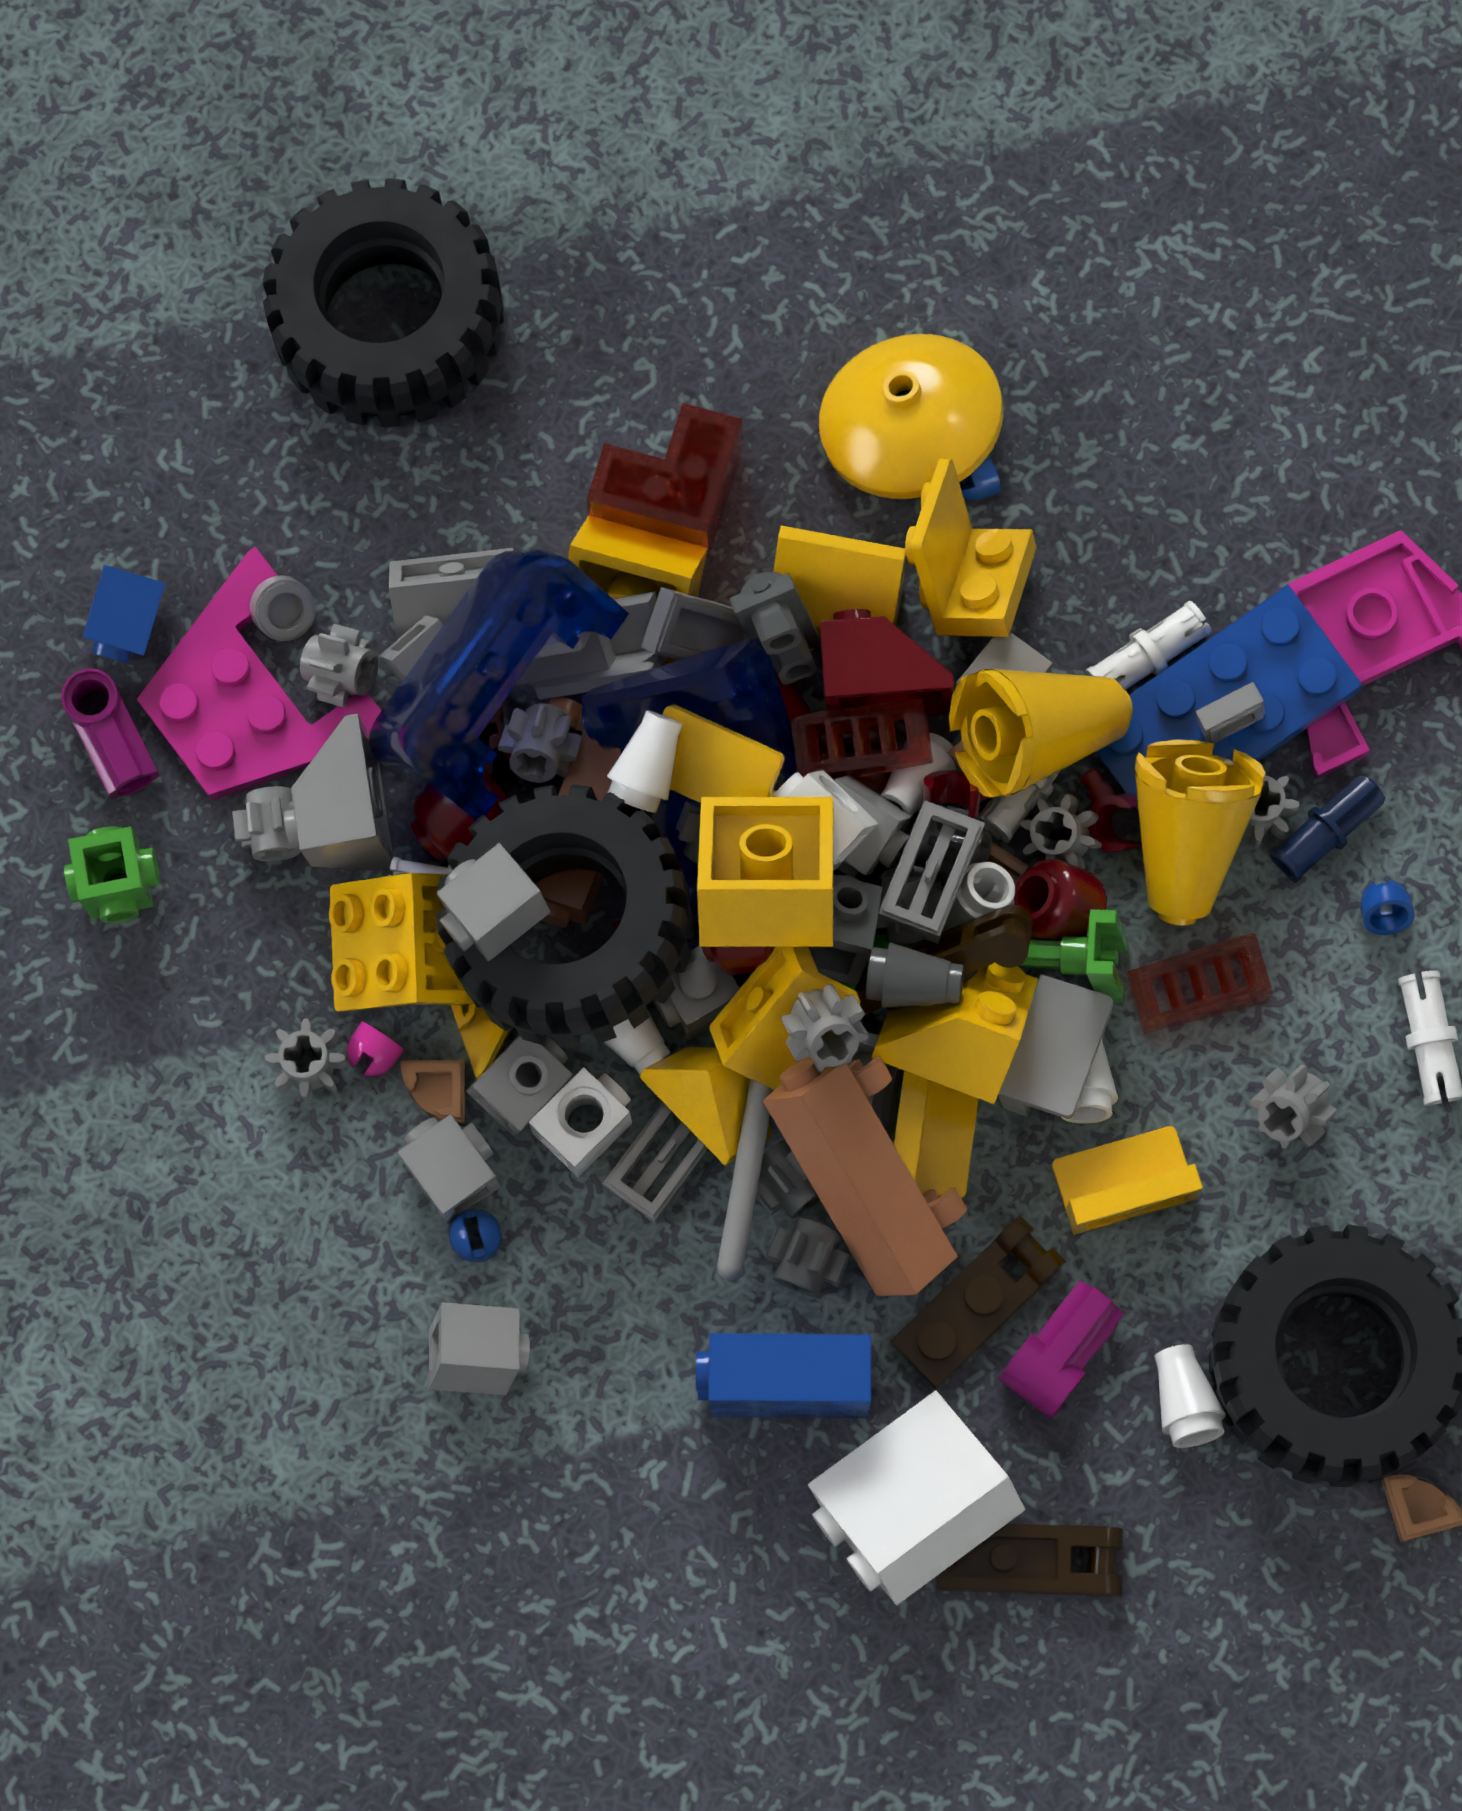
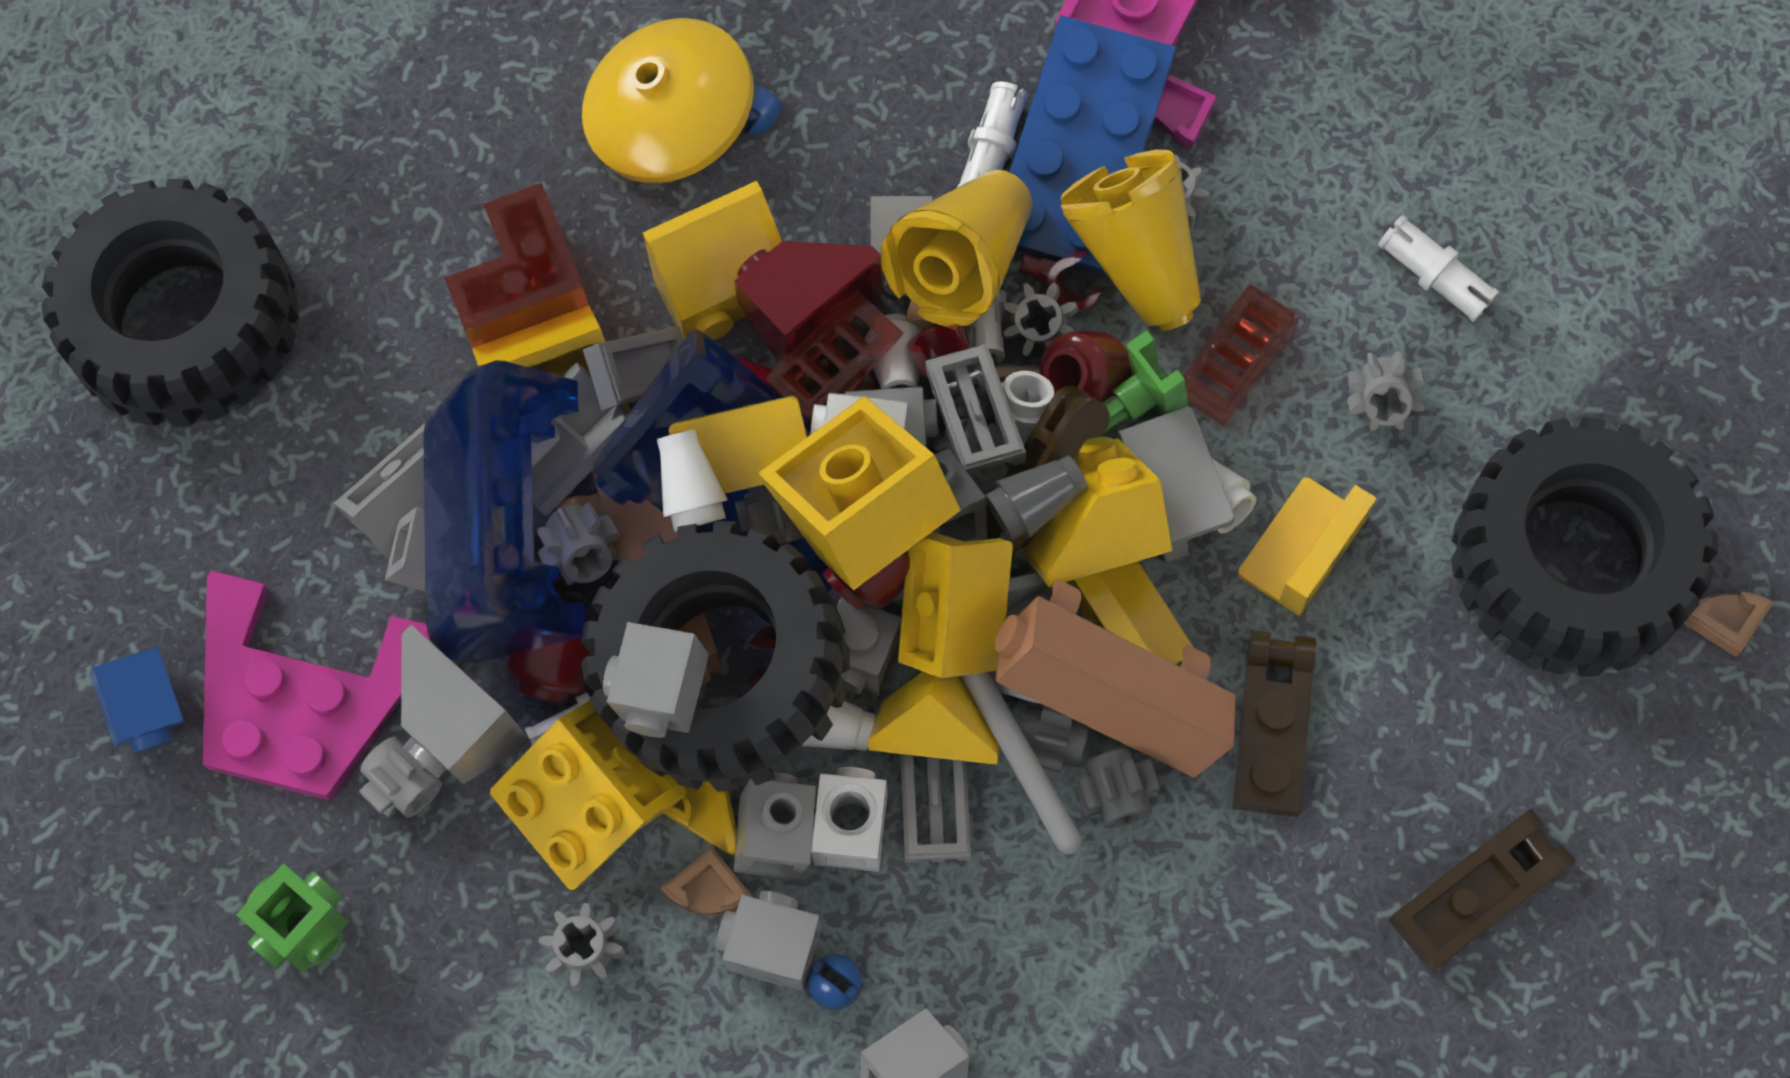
camera: 40 degrees left, 5 degrees down
magenta piece [61,668,160,800] -> none
light grey tile [250,575,316,641] -> none
light grey gear [300,624,378,707] -> none
dark pink hinge [347,1022,404,1077] -> none
blue brick [696,1333,871,1418] -> none
dark grey hips [729,571,821,685] -> none
light grey gear [781,984,869,1072] -> none
white brick [807,1390,1026,1606] -> none
yellow bracket [905,458,1037,637] -> none
magenta piece [998,1280,1124,1419] -> none
white cone [1154,1344,1226,1448] -> none
light grey tile [1195,682,1265,743] -> none
dark blue axle [1269,775,1385,883] -> none
blue hinge [1360,879,1415,935] -> none

